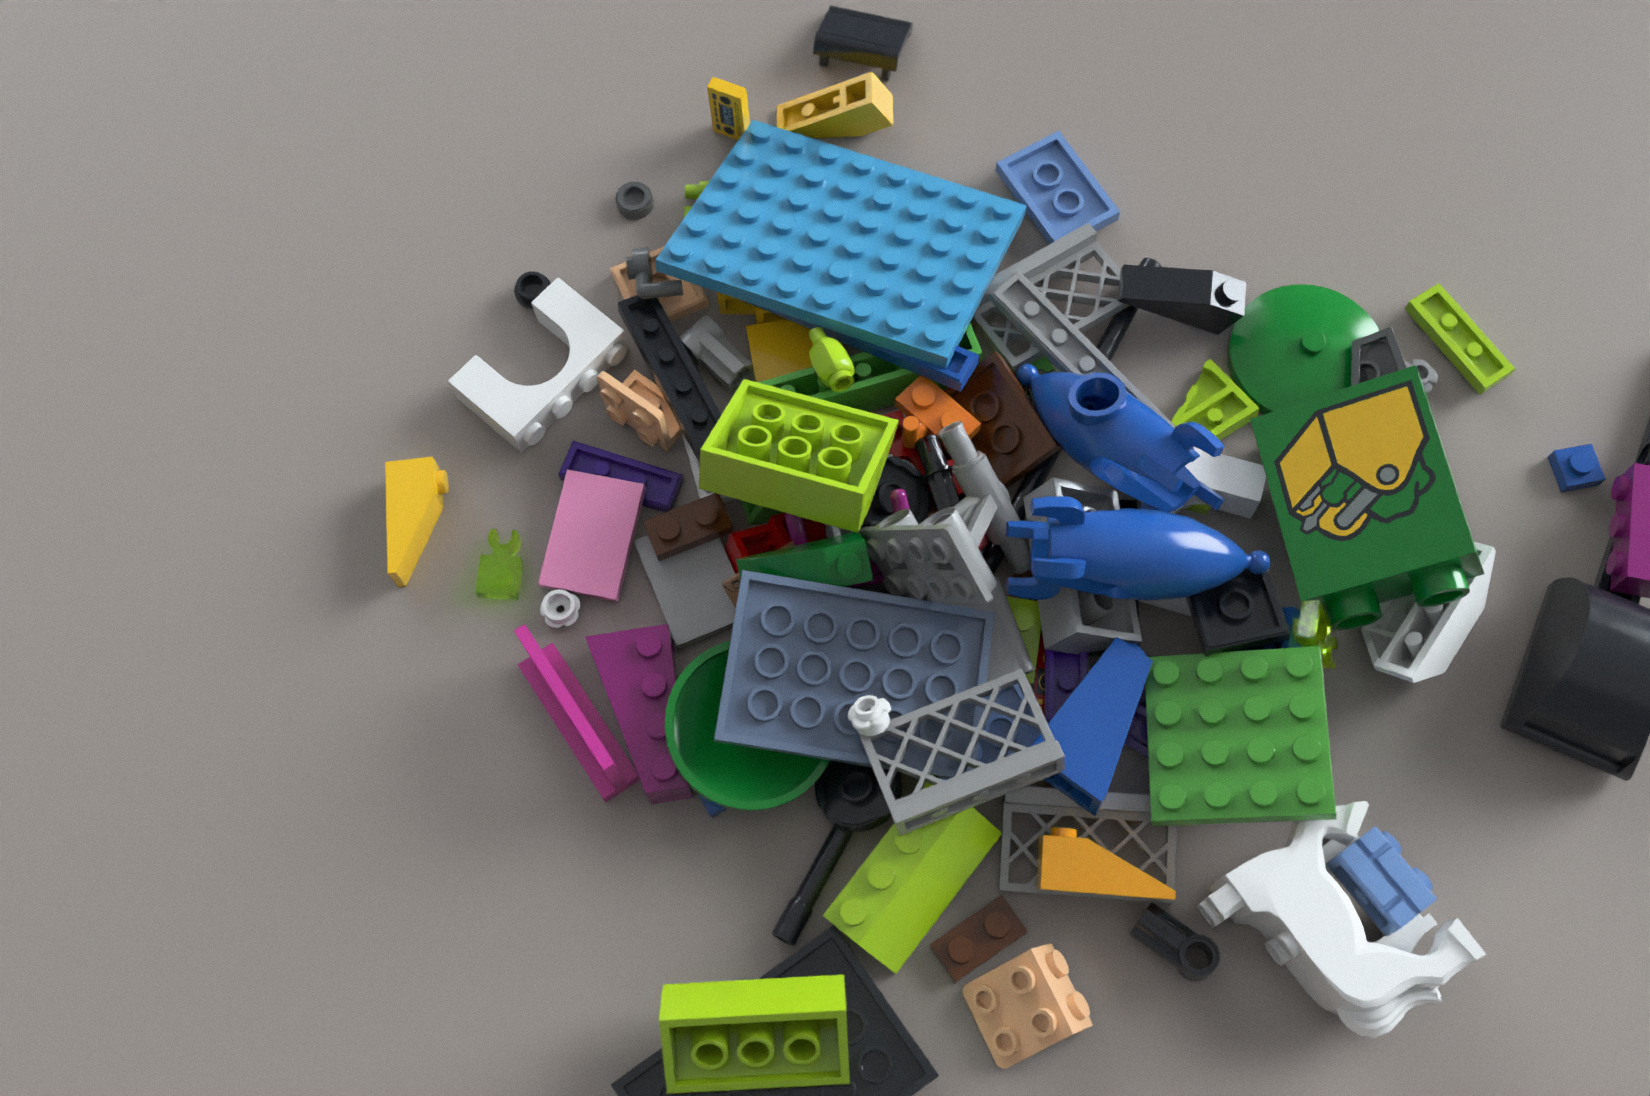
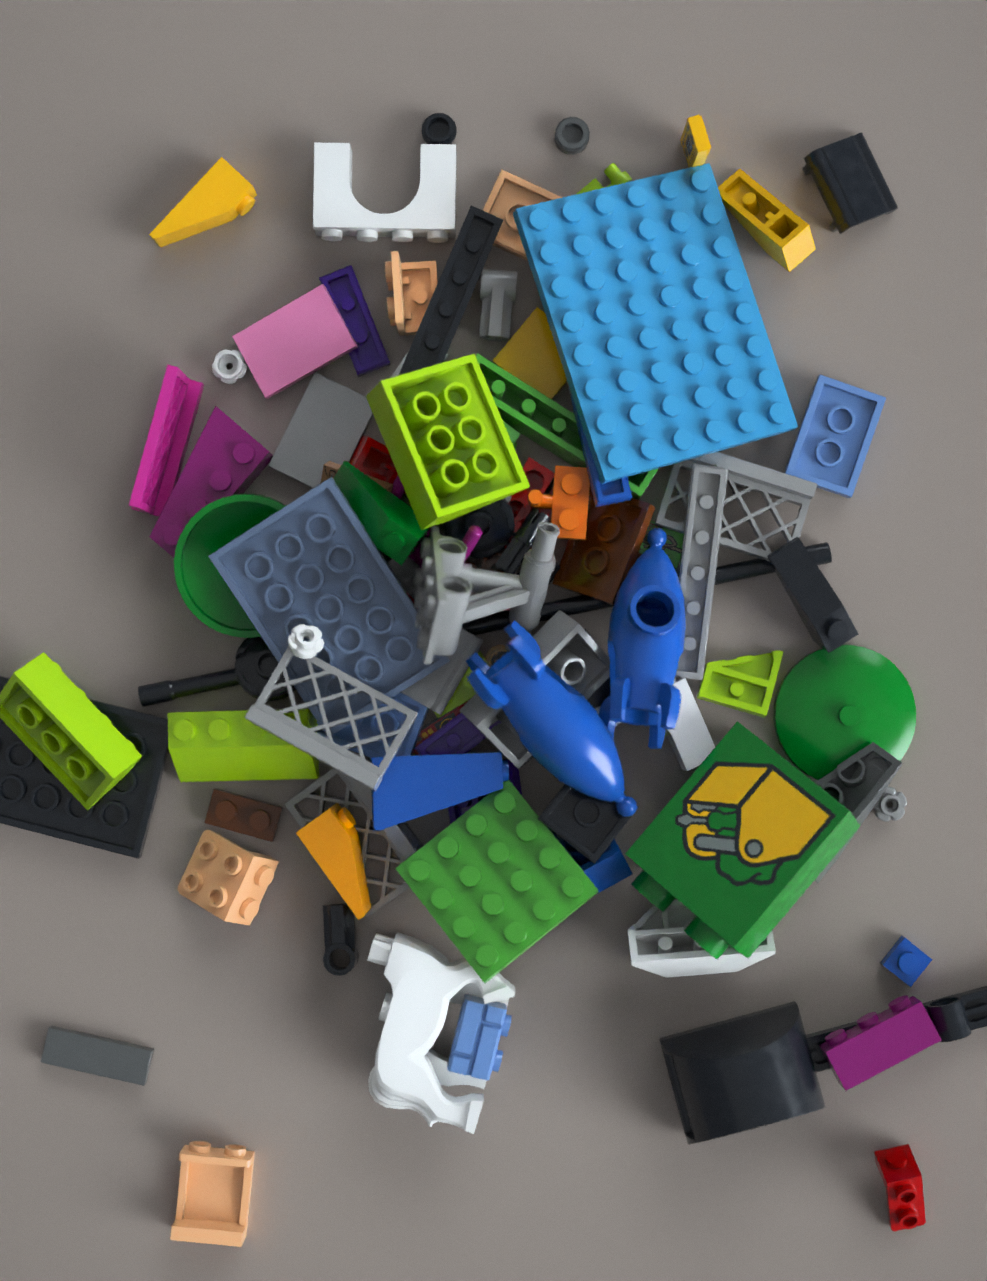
camera: 45 degrees right, 20 degrees up
clear neon green plate [475,529,523,600] -> none
dark grey plate [626,247,683,299] -> none
reddish brown plate [643,493,734,561] -> none
lime plant [808,327,855,392] -> none
clear neon green plate [1293,600,1338,669] -> none
lime plate [1404,283,1515,395] -> none

